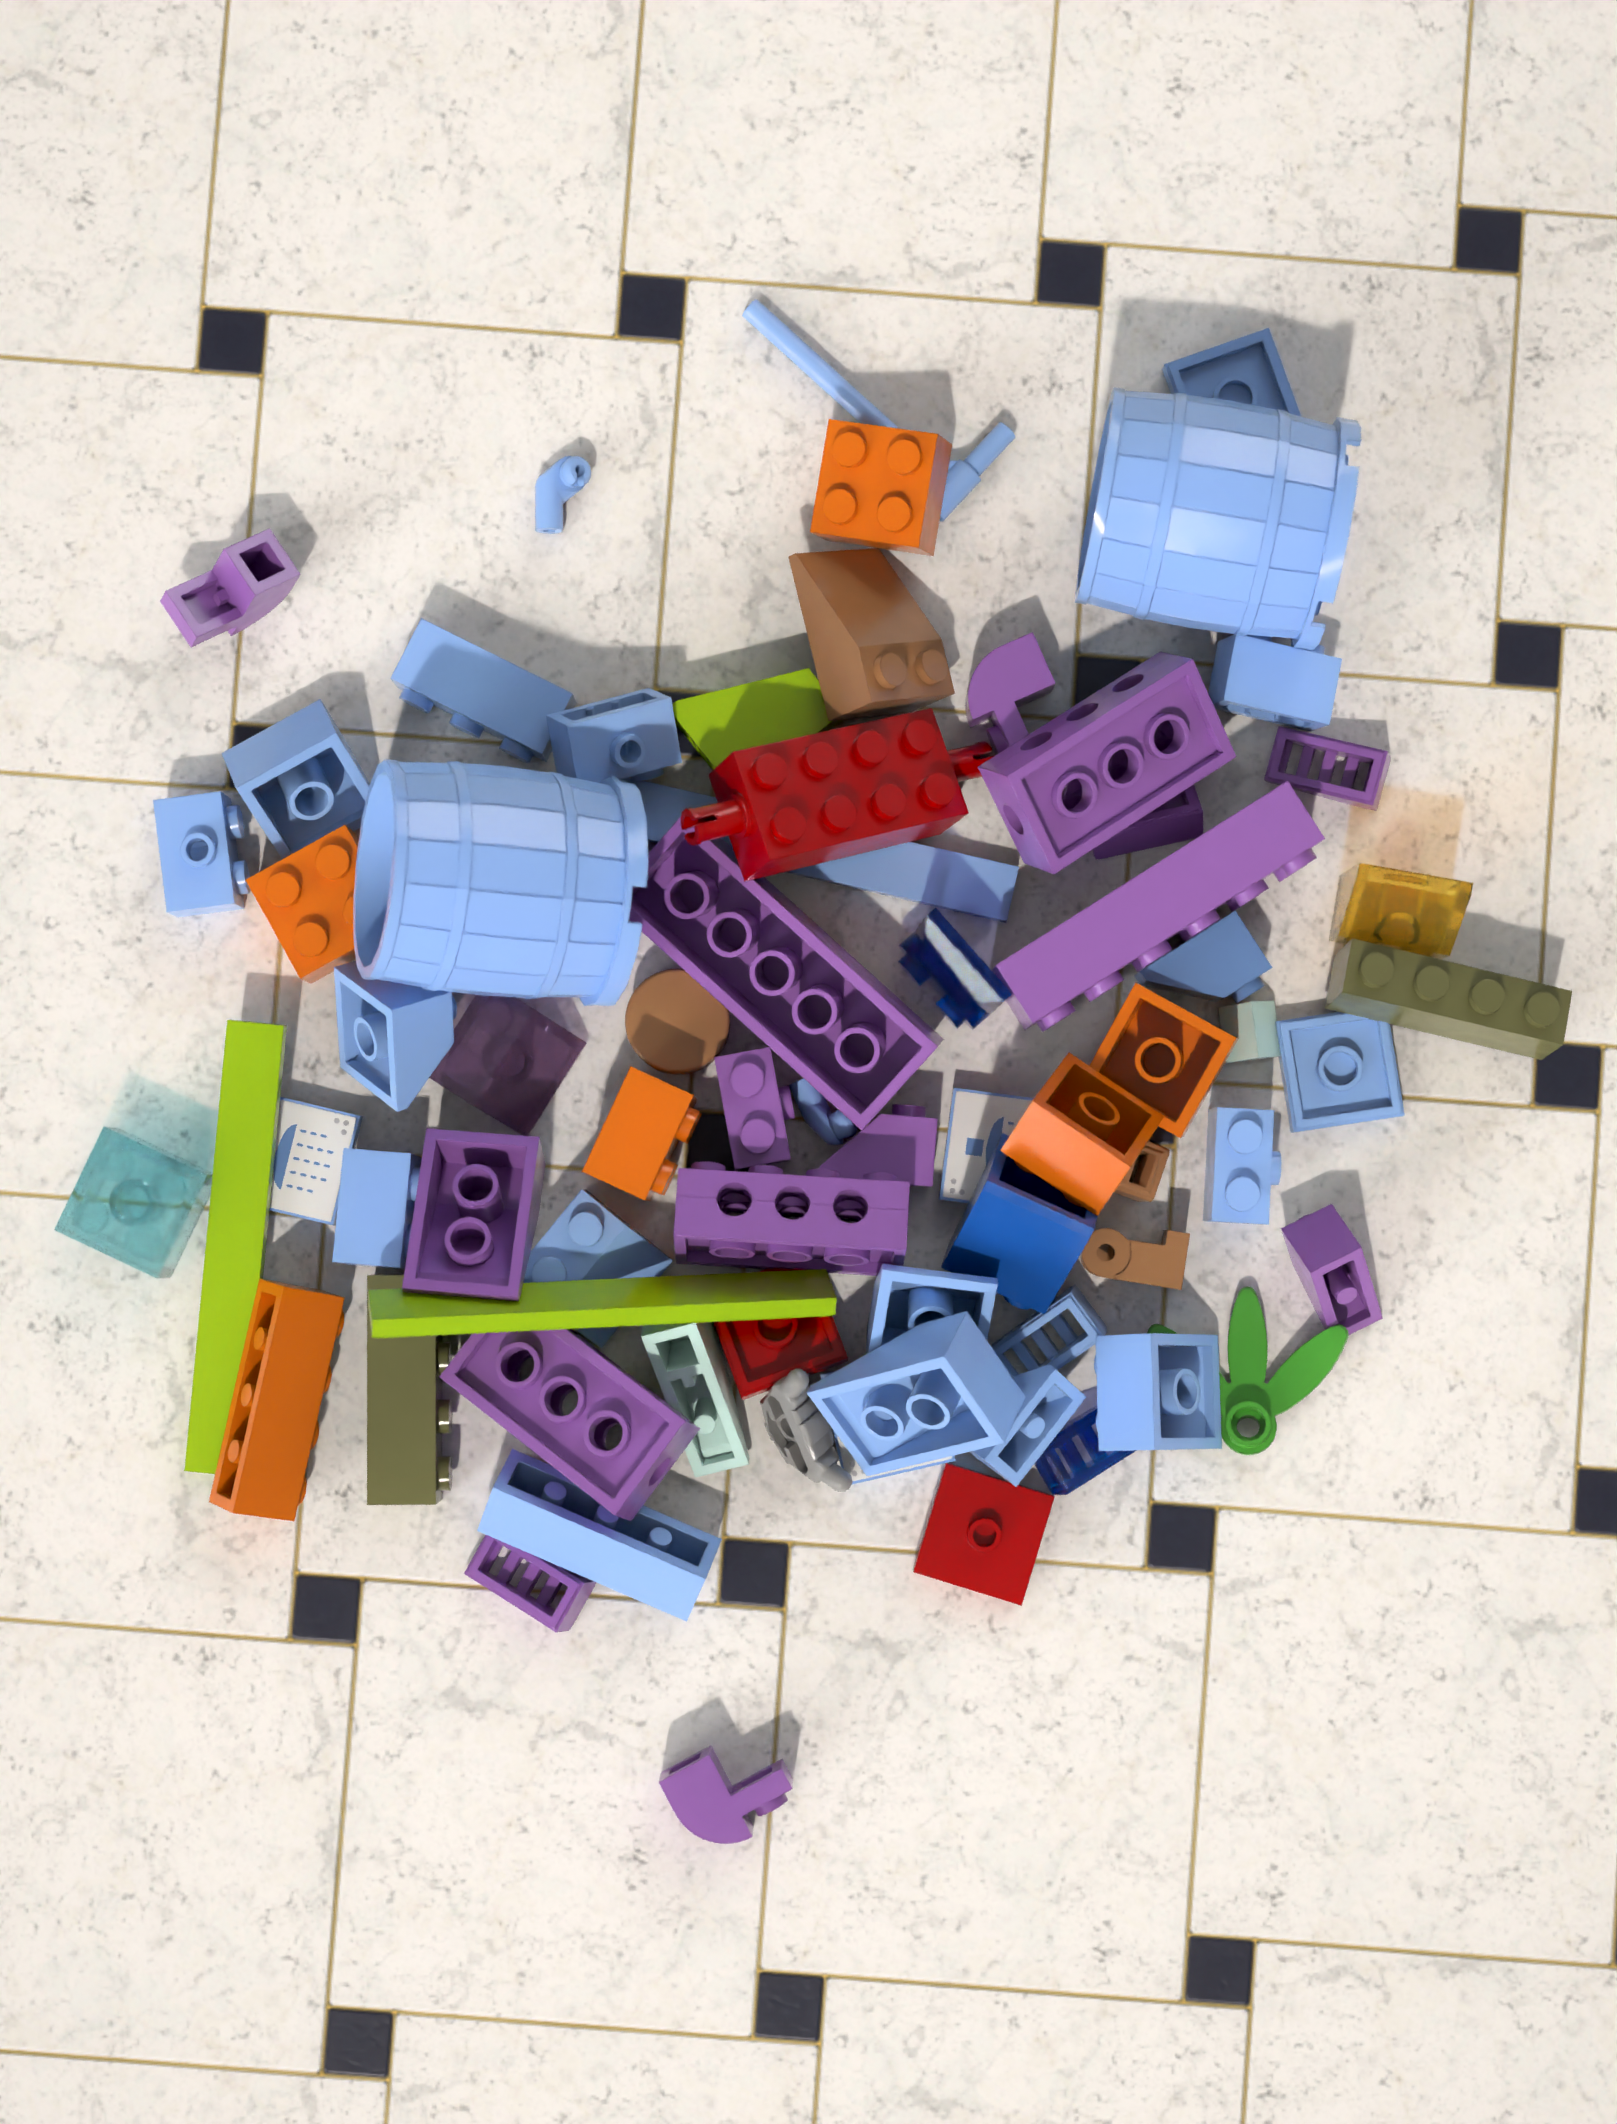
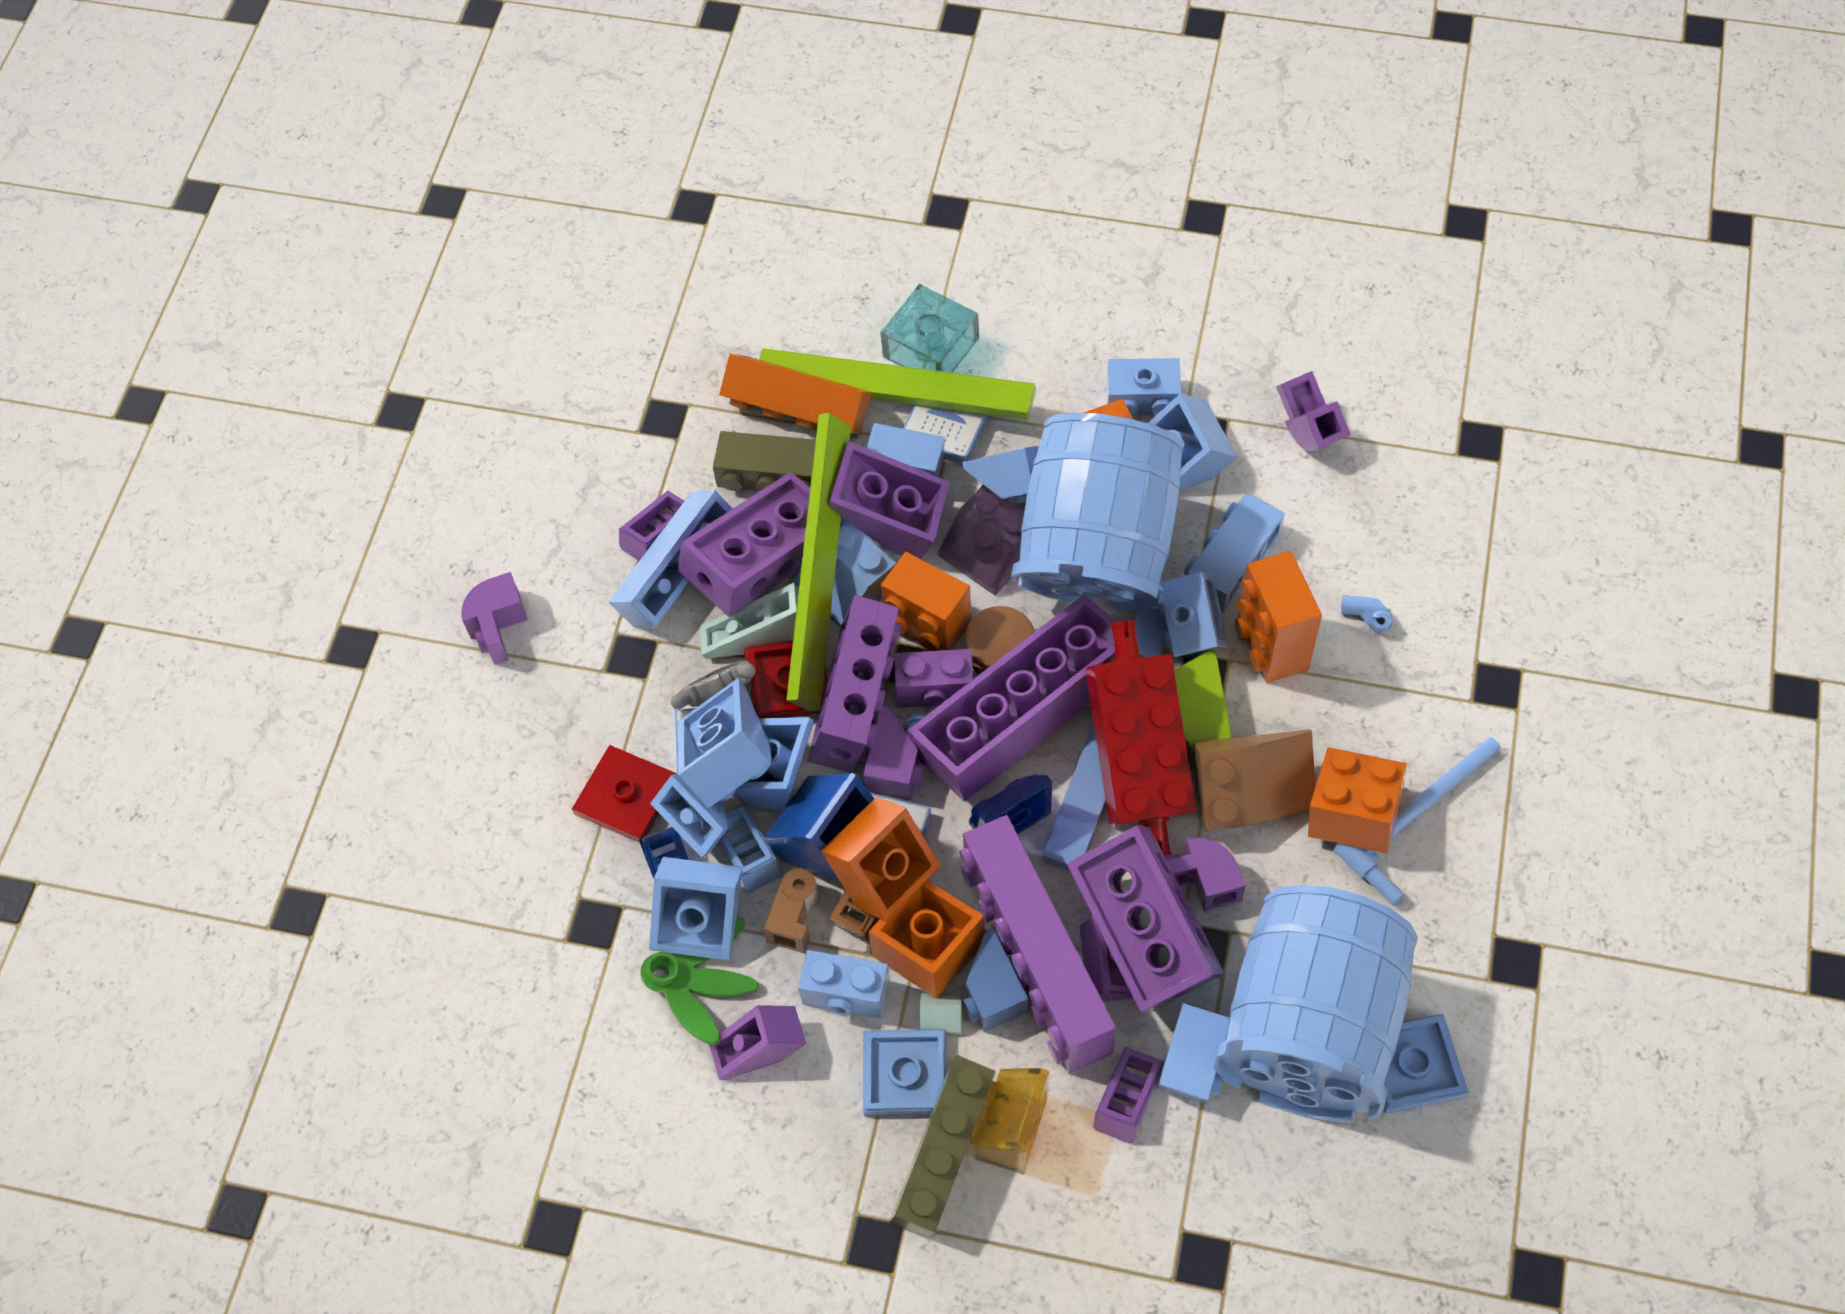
camera: 105 degrees right, 25 degrees down
none -> orange brick [1235,550,1322,684]

